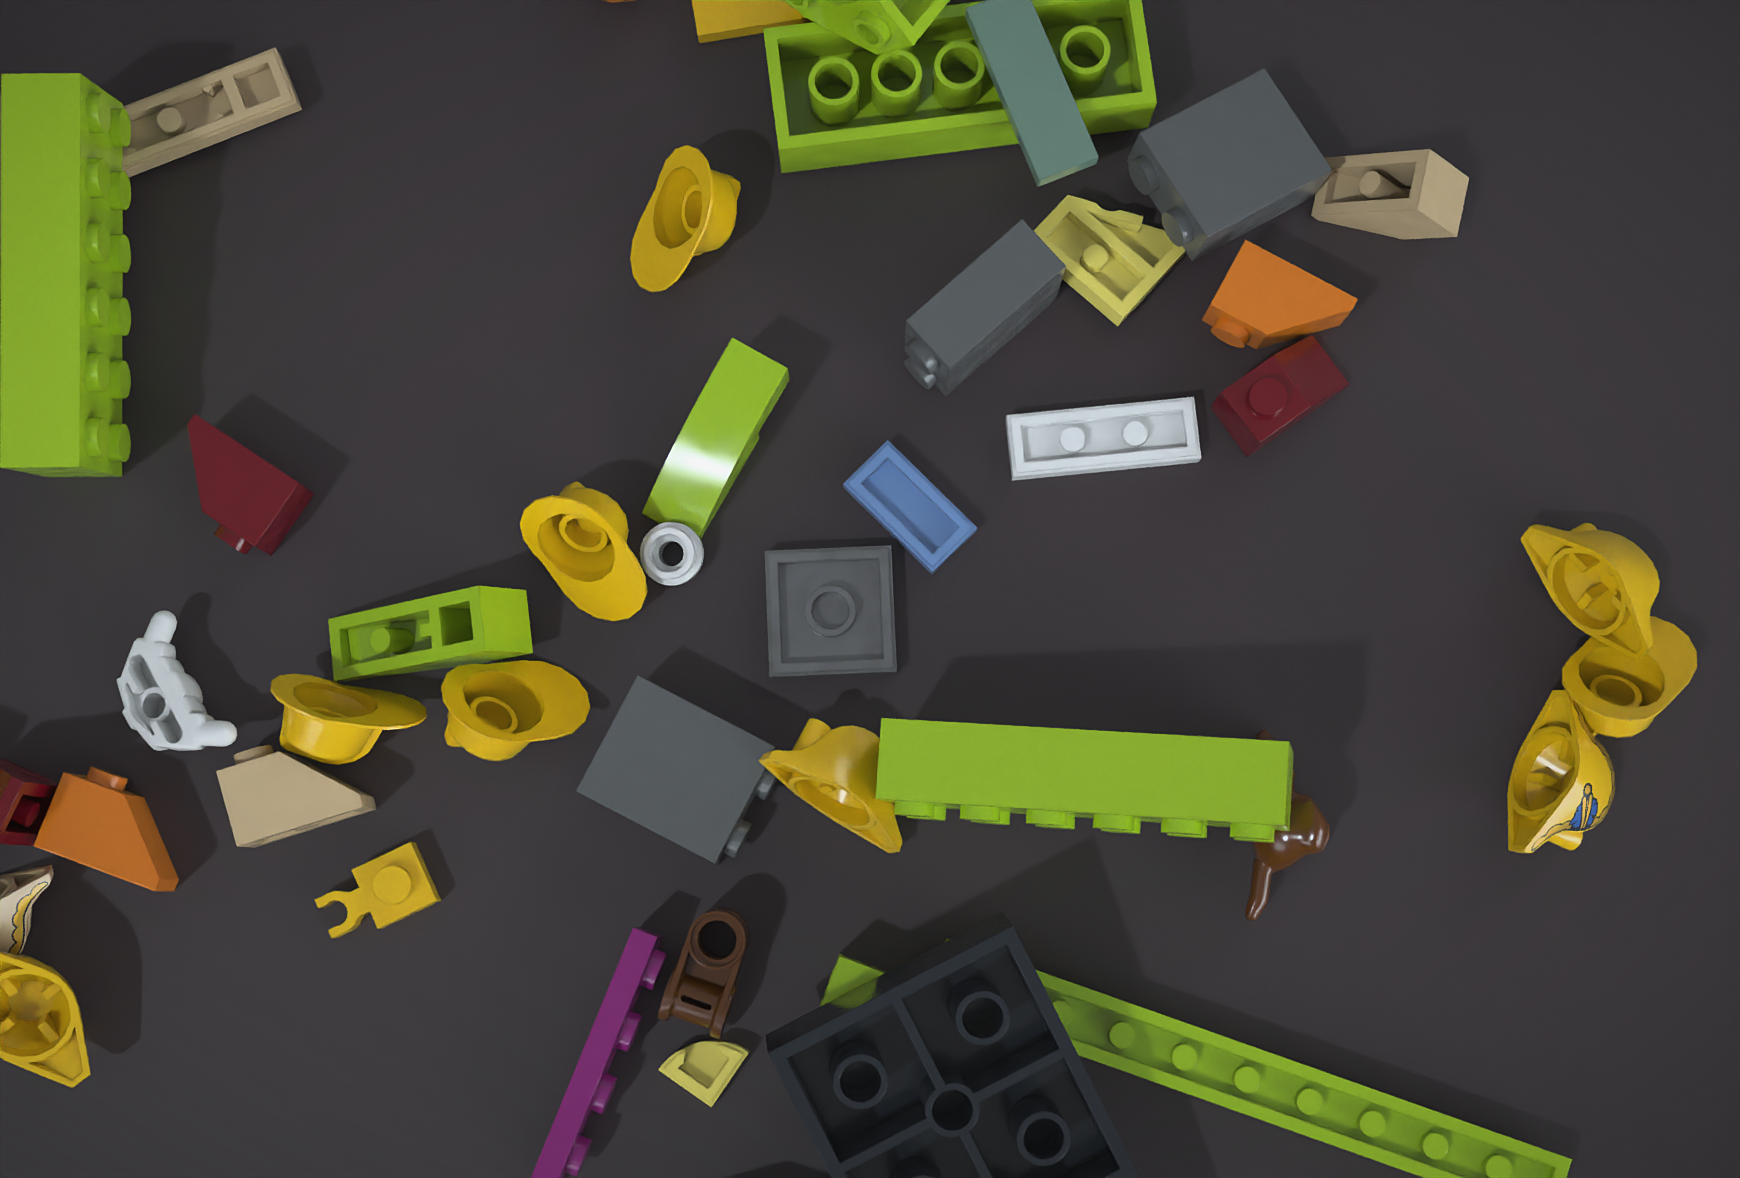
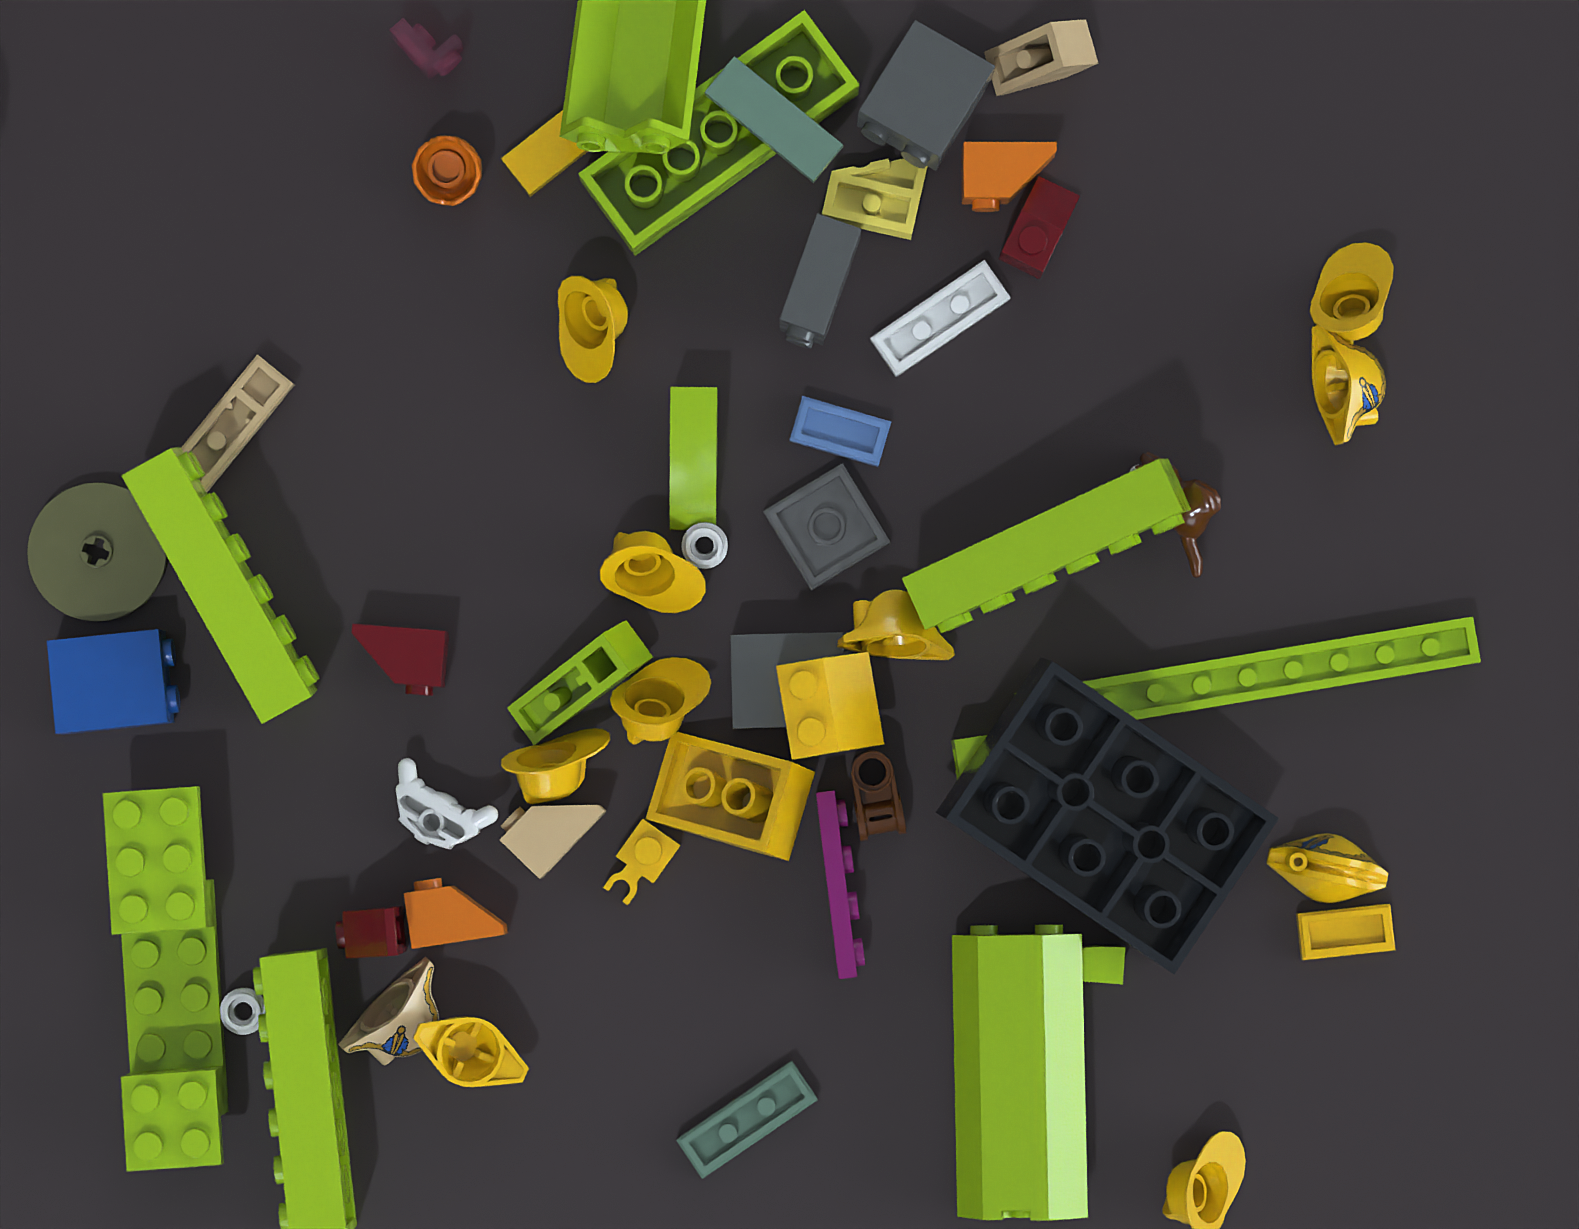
camera: 30 degrees left, 5 degrees up
light yellow tile [658,1040,750,1107] -> none
yellow hat [1520,523,1660,661] -> none
none -> yellow slope [645,732,815,861]
none -> yellow slope [776,652,884,760]

